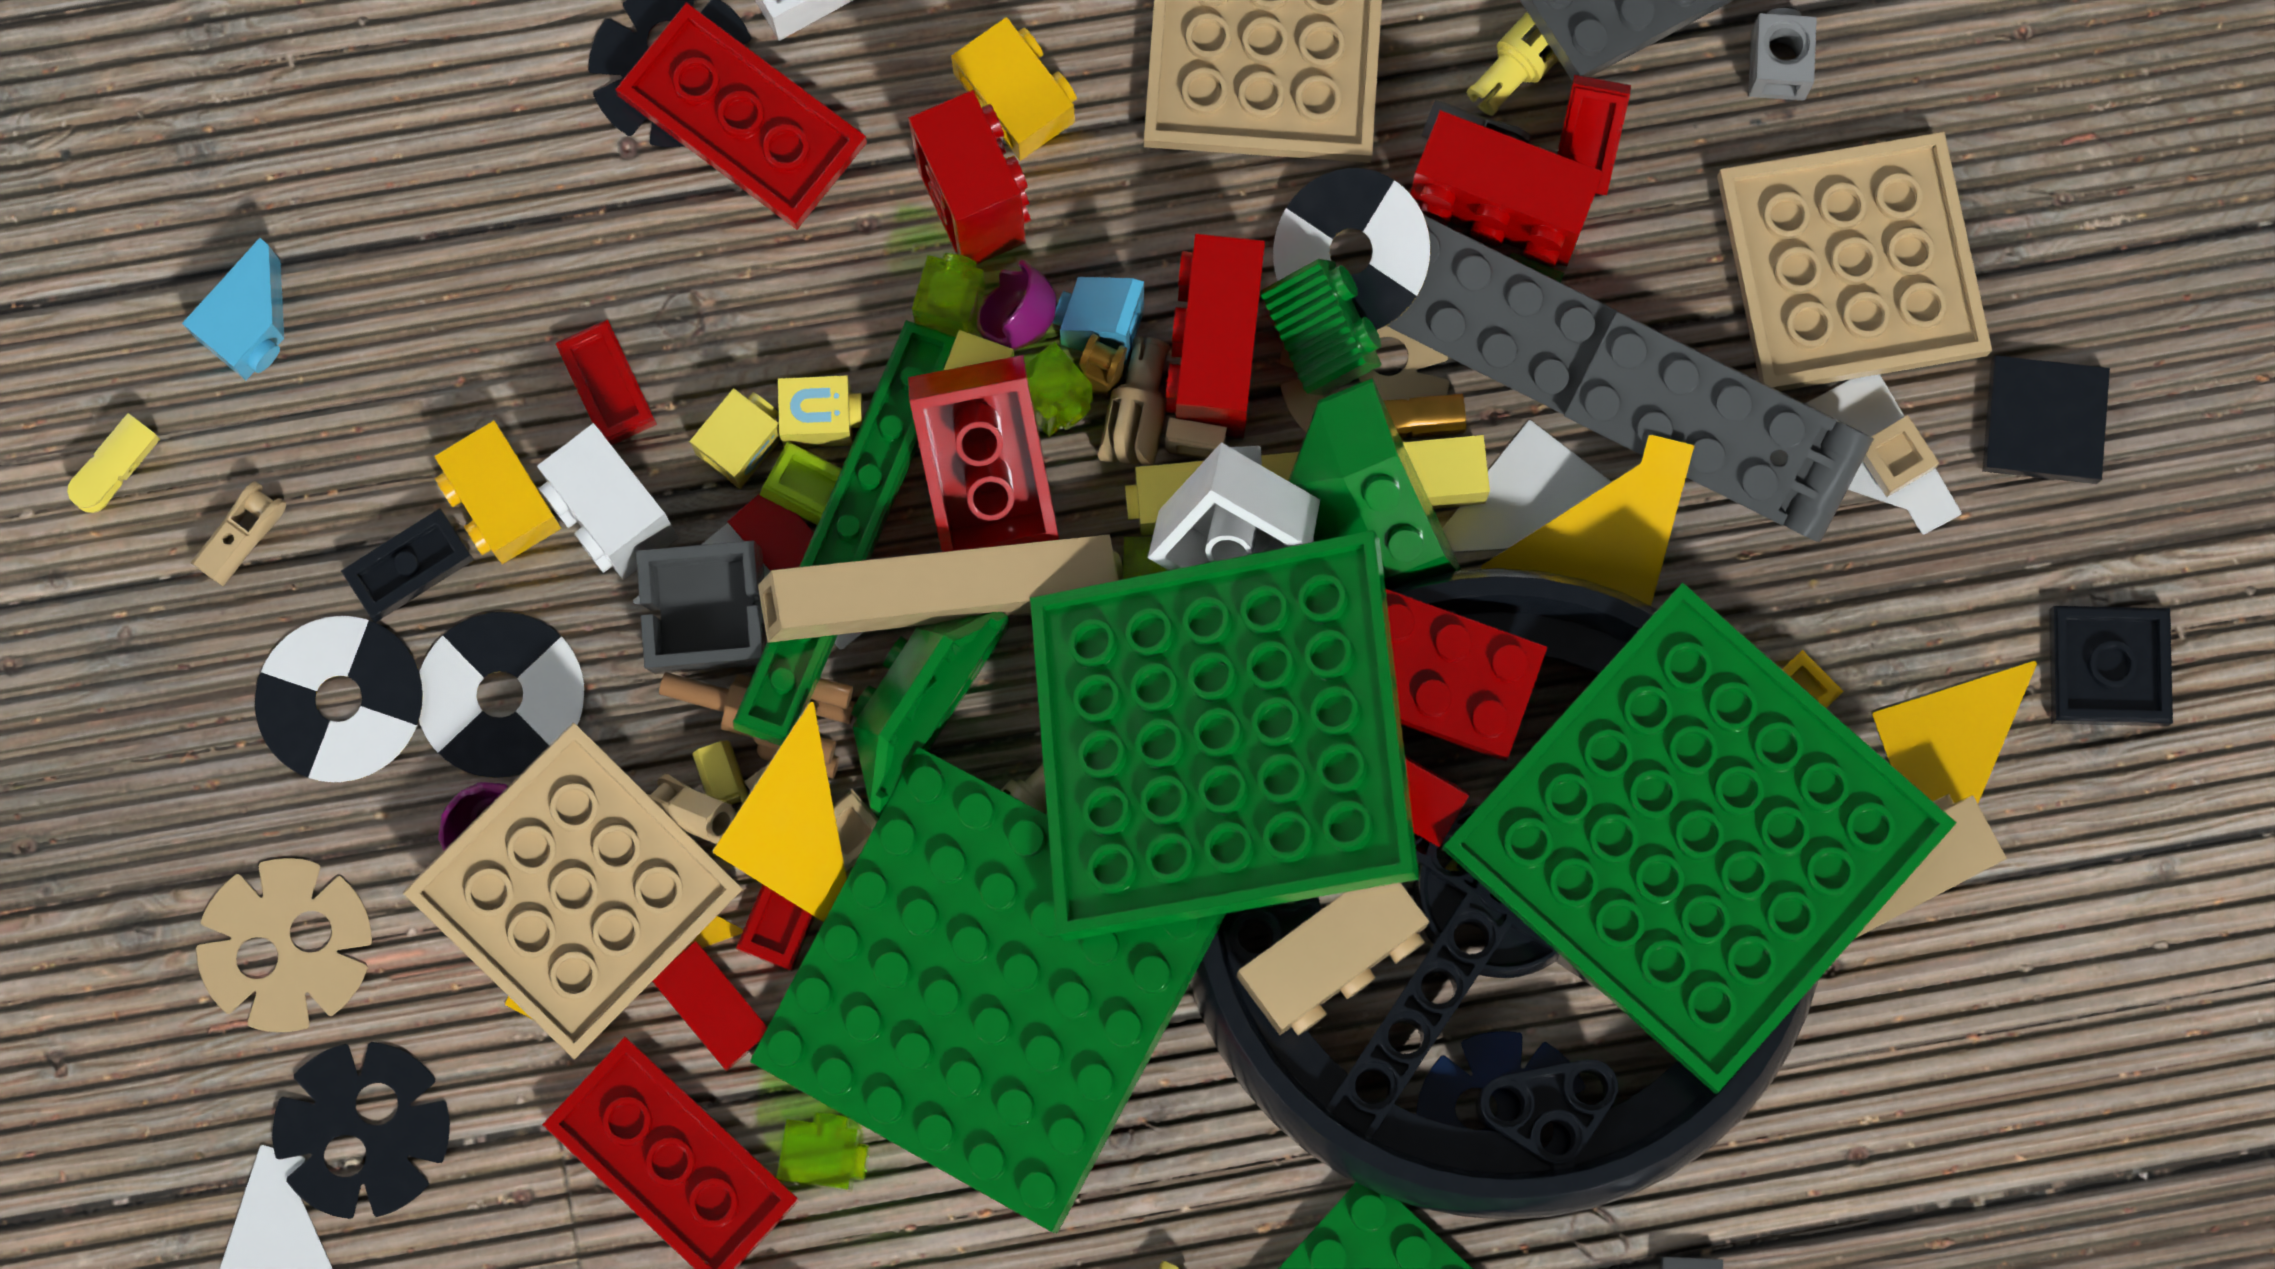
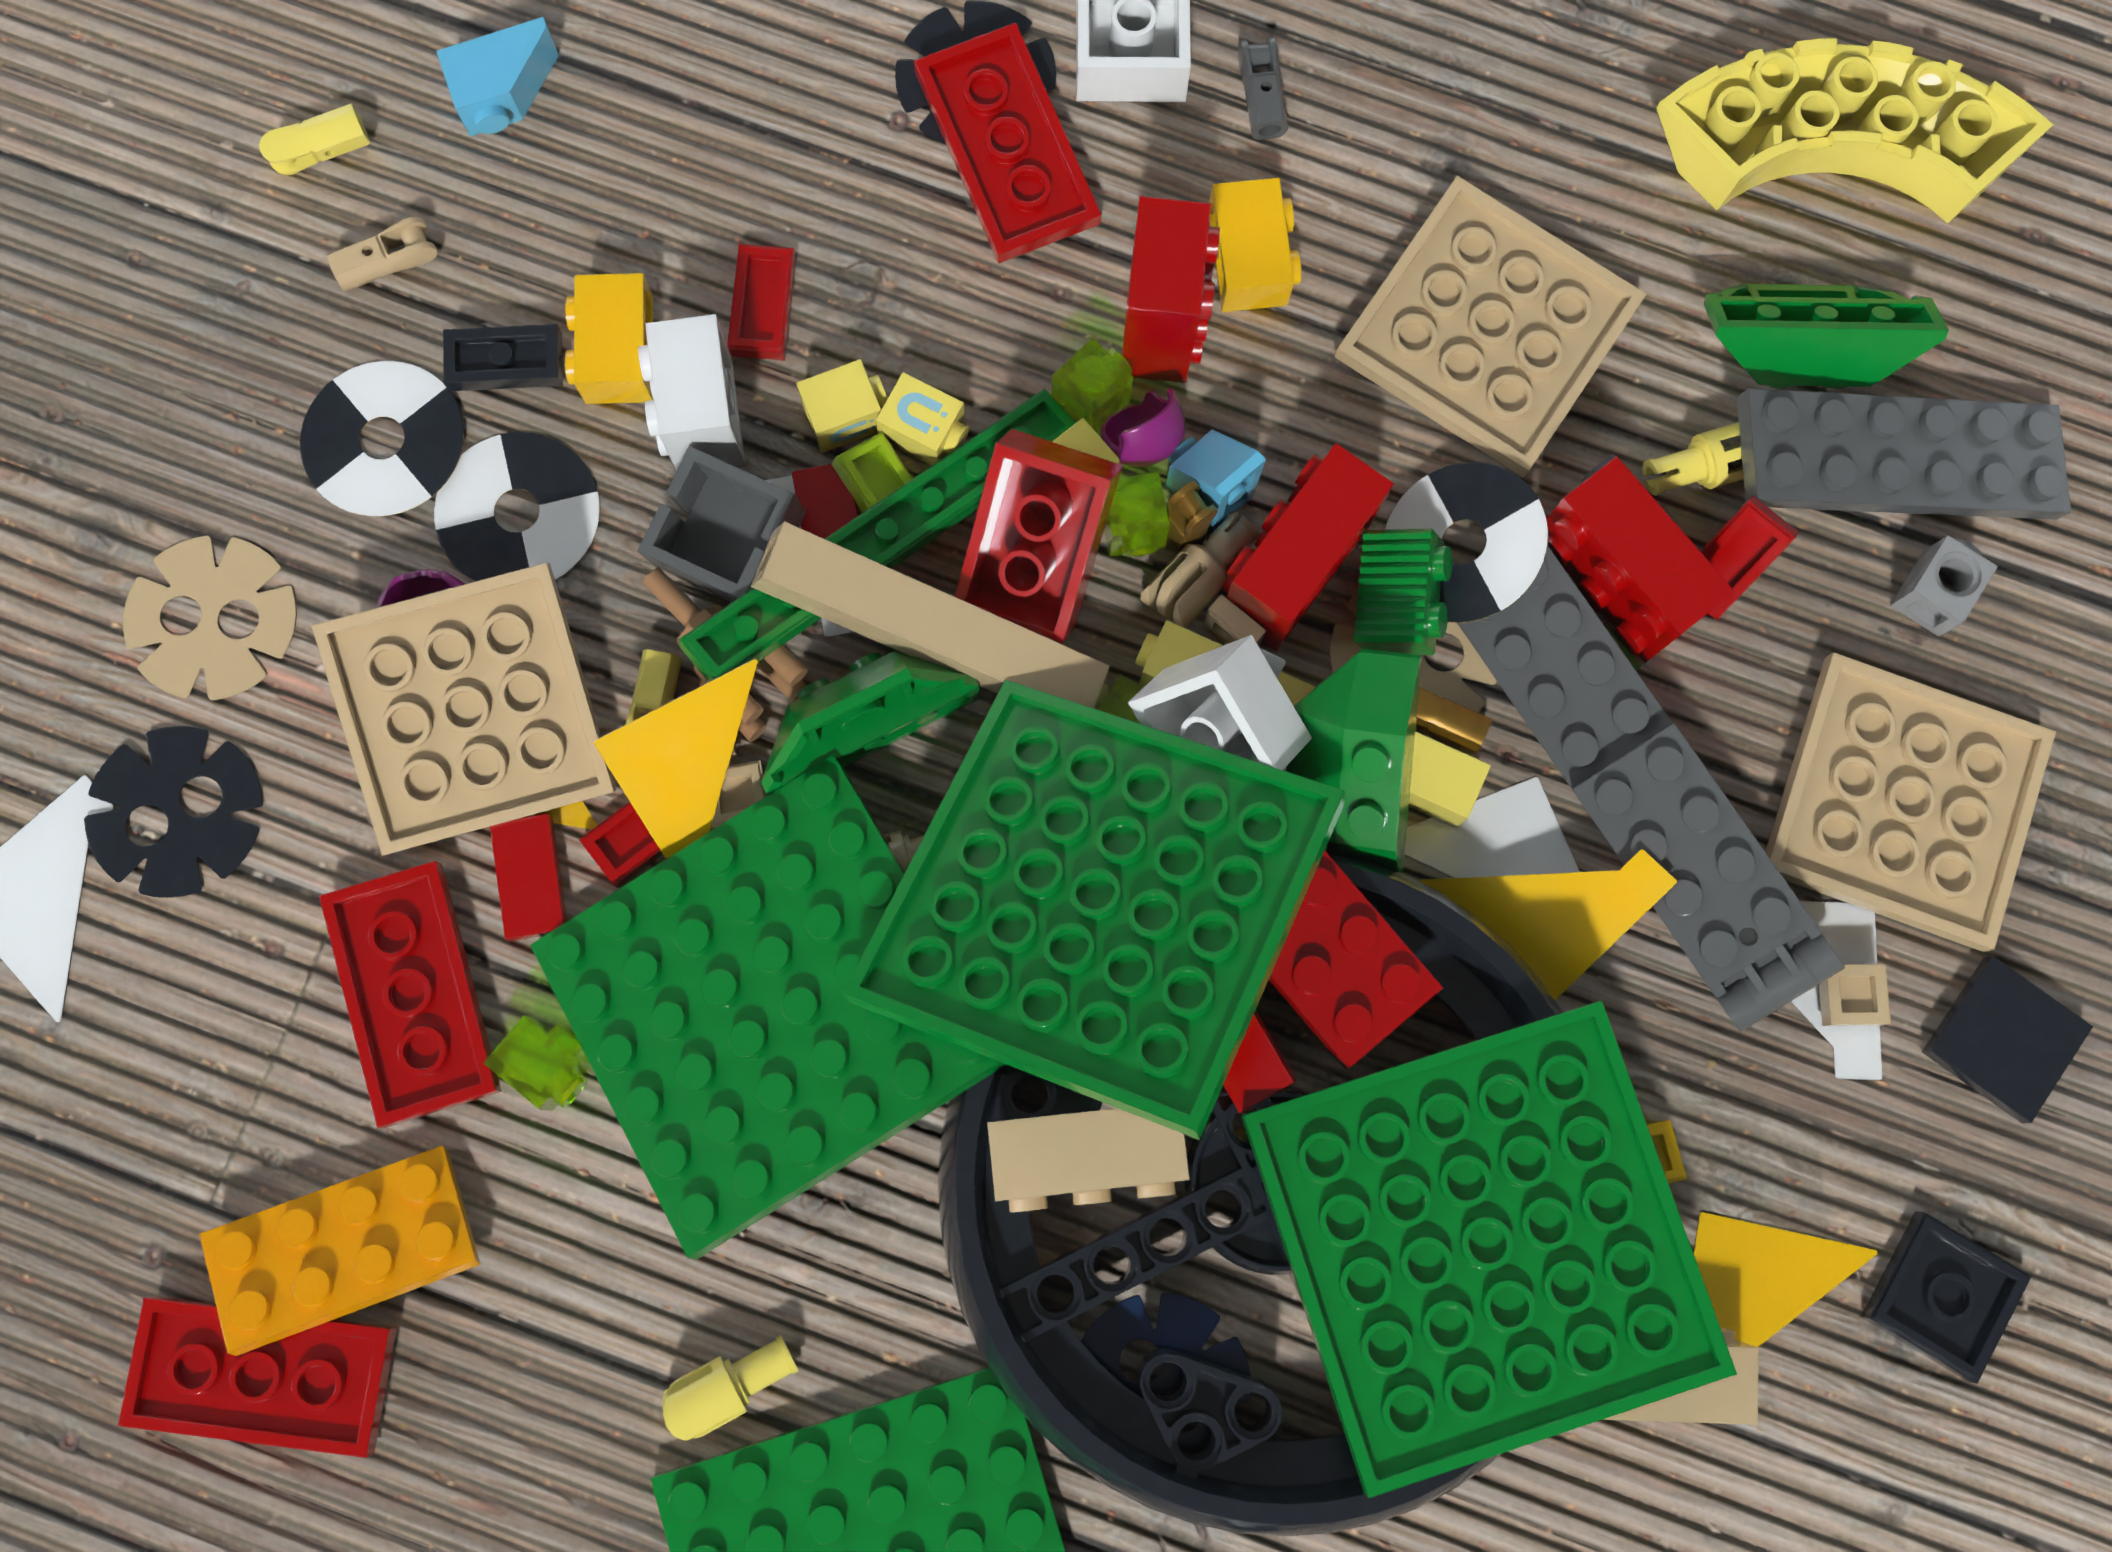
camera: 25 degrees right, 0 degrees up
tan bar [647,774,736,844] -> none

